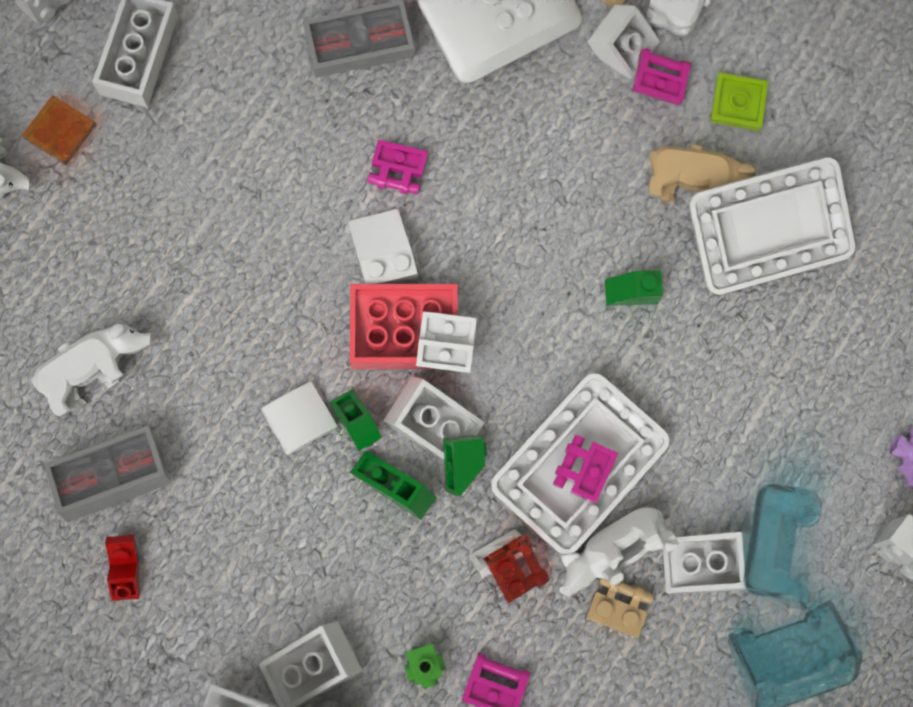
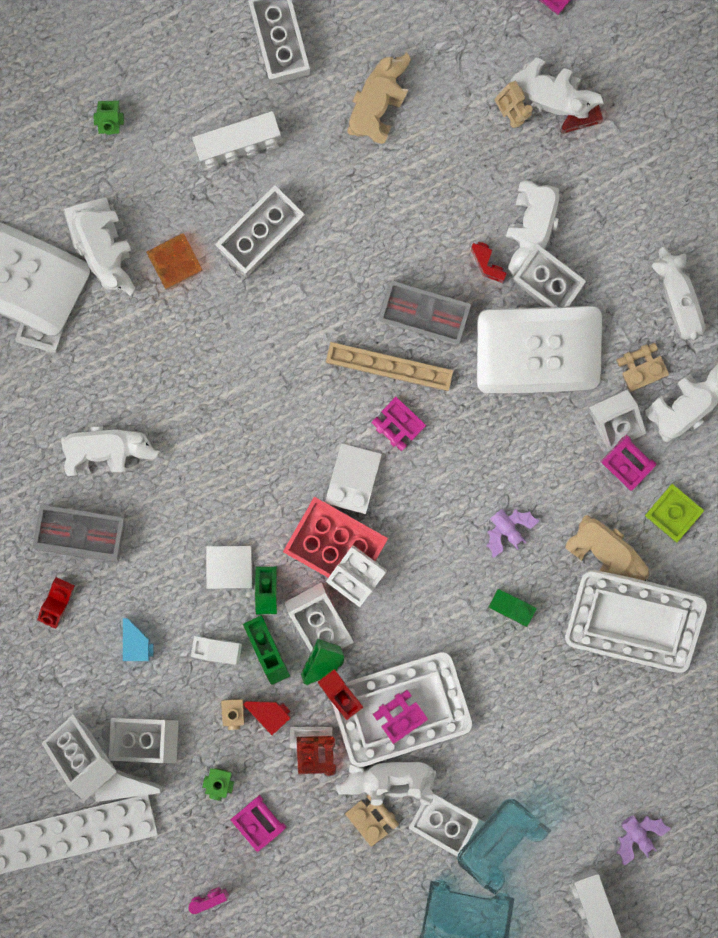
camera: 35 degrees right, 10 degrees up
none -> medium azure slope [123,618,154,661]
none -> white slope [191,636,242,665]
none -> tan brick [221,699,245,730]
none -> red slope [243,701,291,735]
none -> red slope [318,669,364,720]
none -> tan plate [326,342,453,391]
none -> lavender animal [486,509,540,558]

